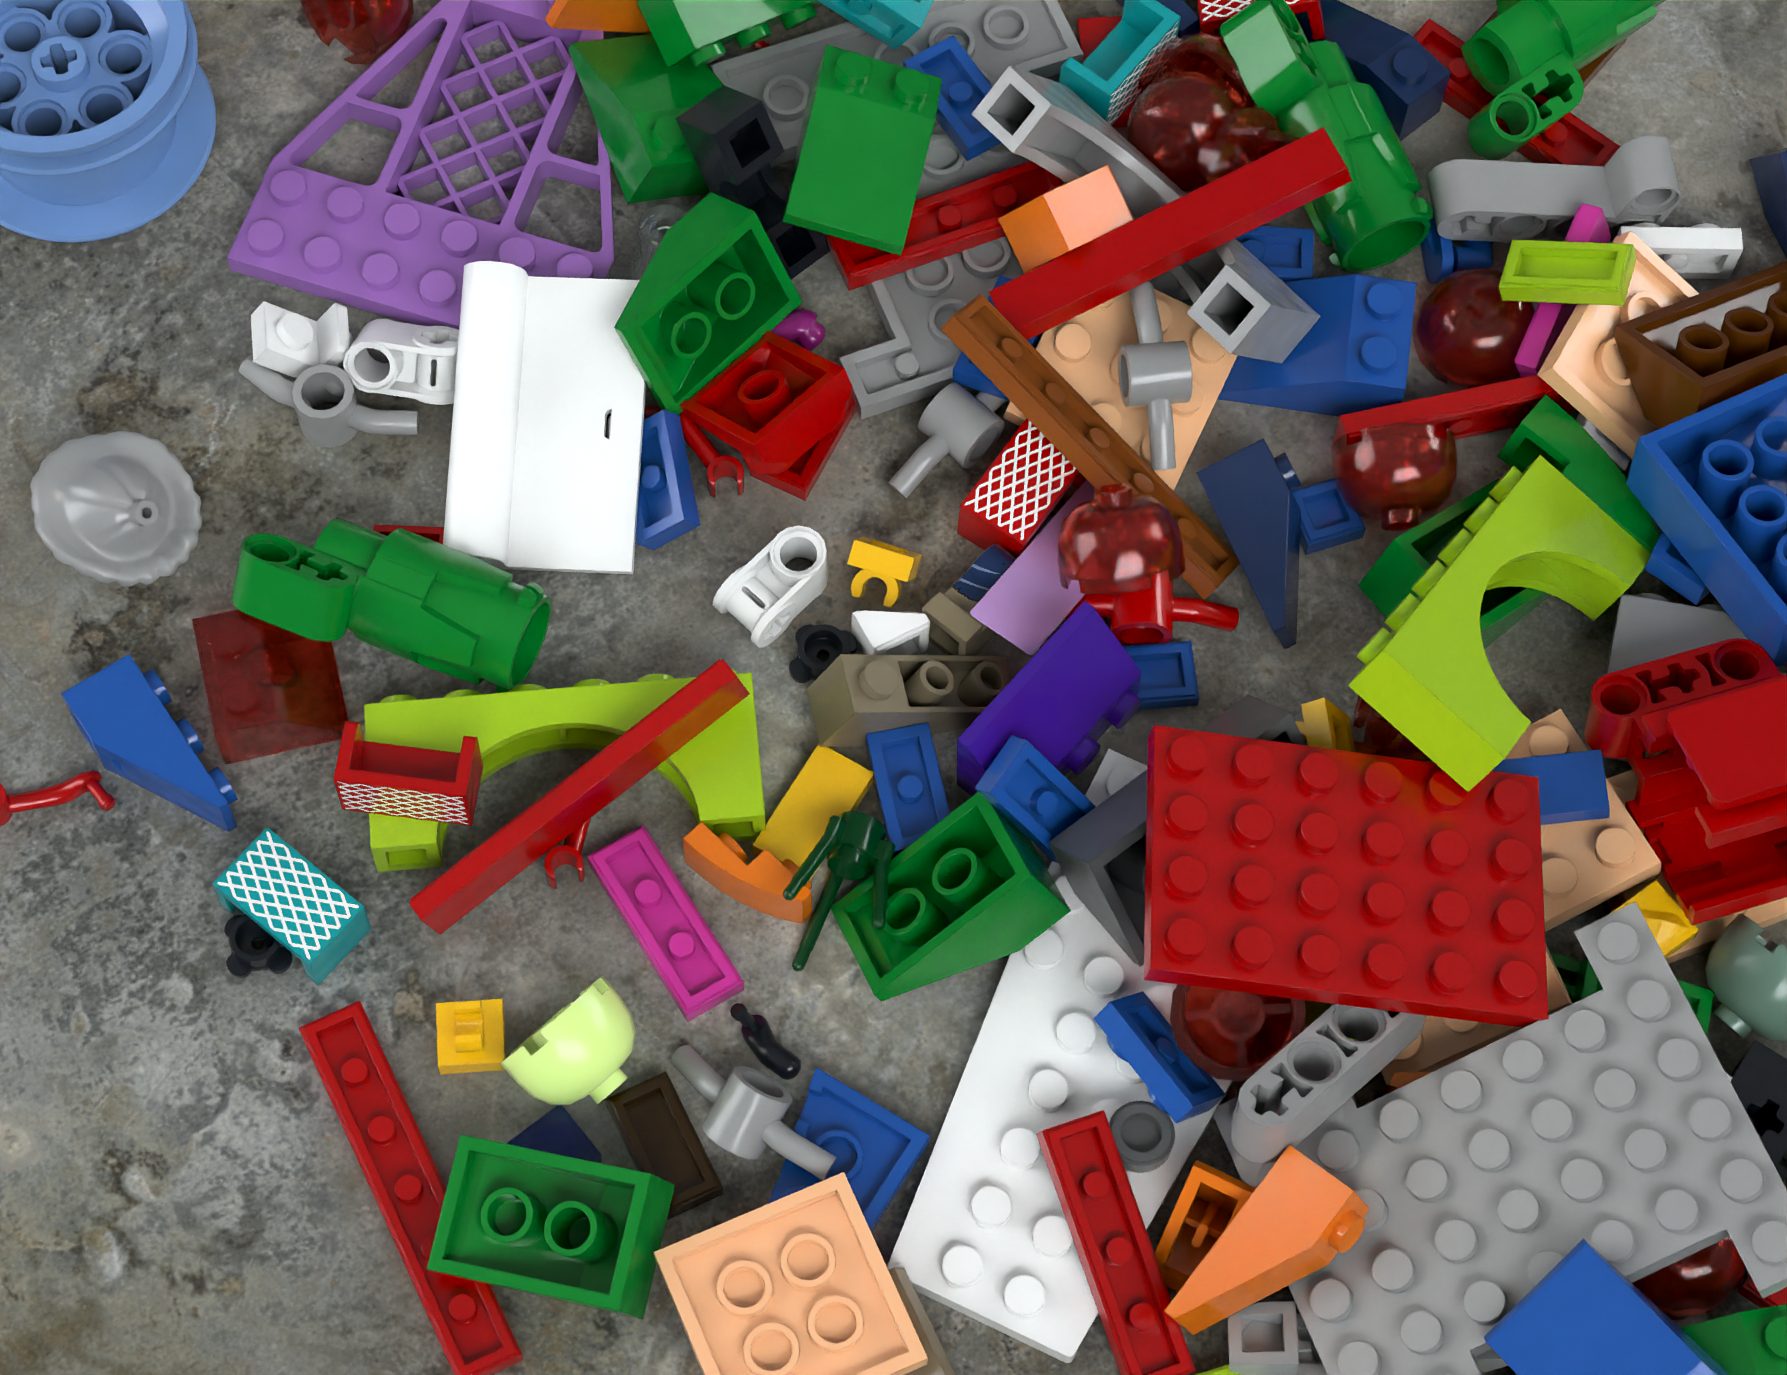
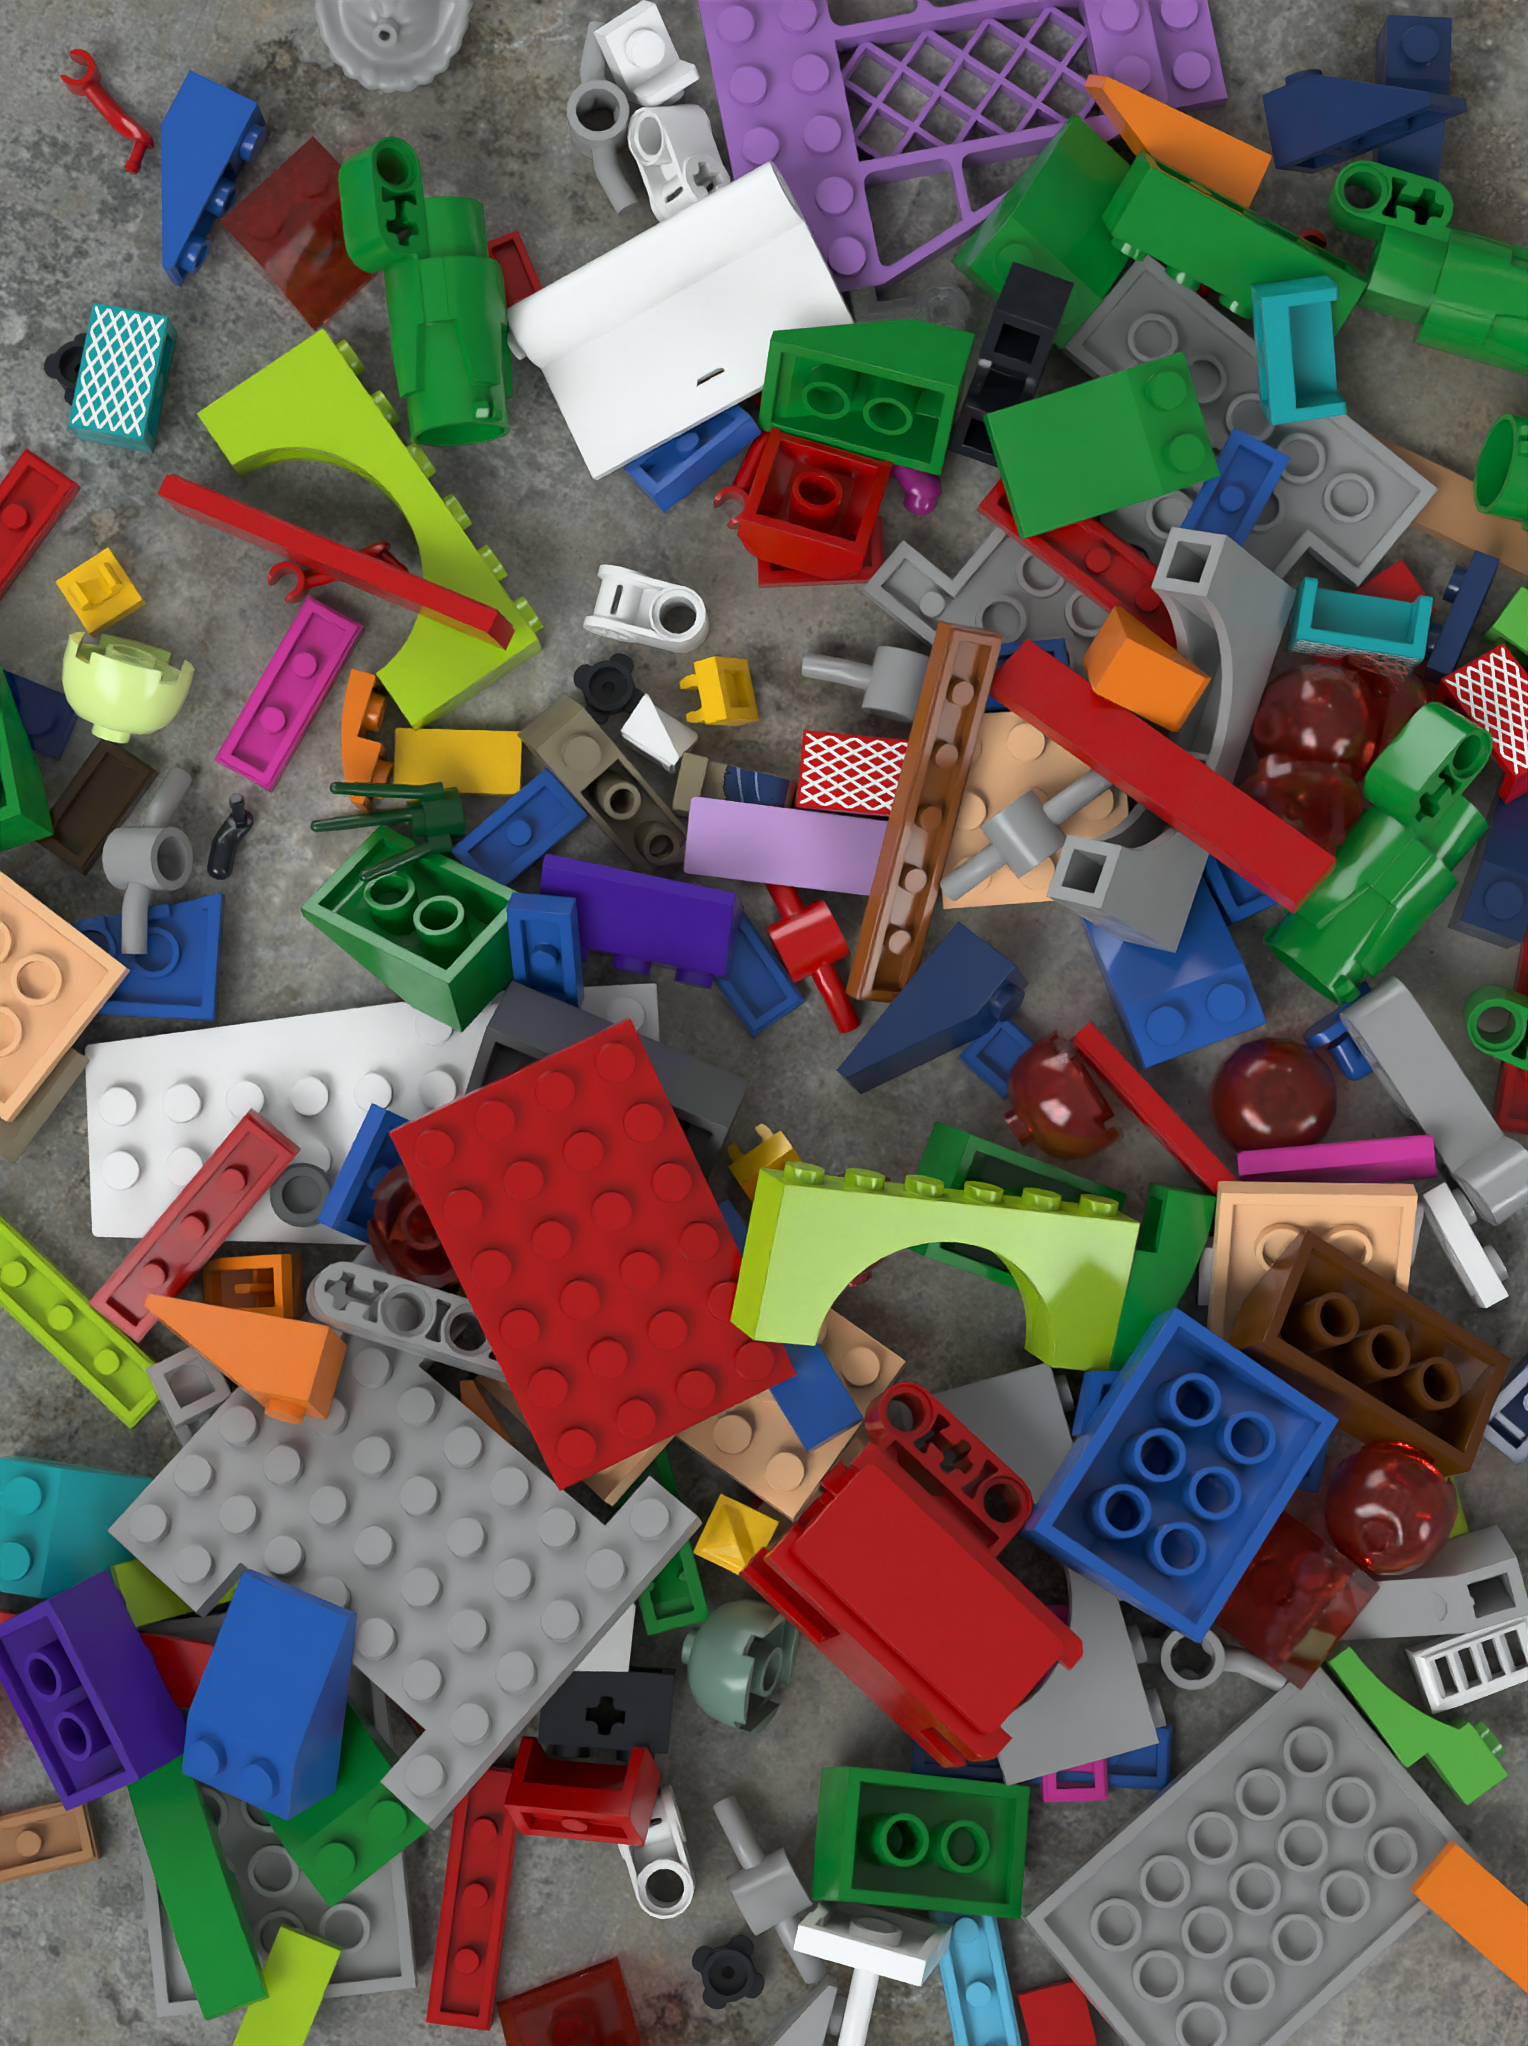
camera: 65 degrees right, 20 degrees up
red panel [333,721,483,826] -> none
clear red cylinder [1057,484,1186,594] -> none
lime tile [1499,239,1637,306] -> none

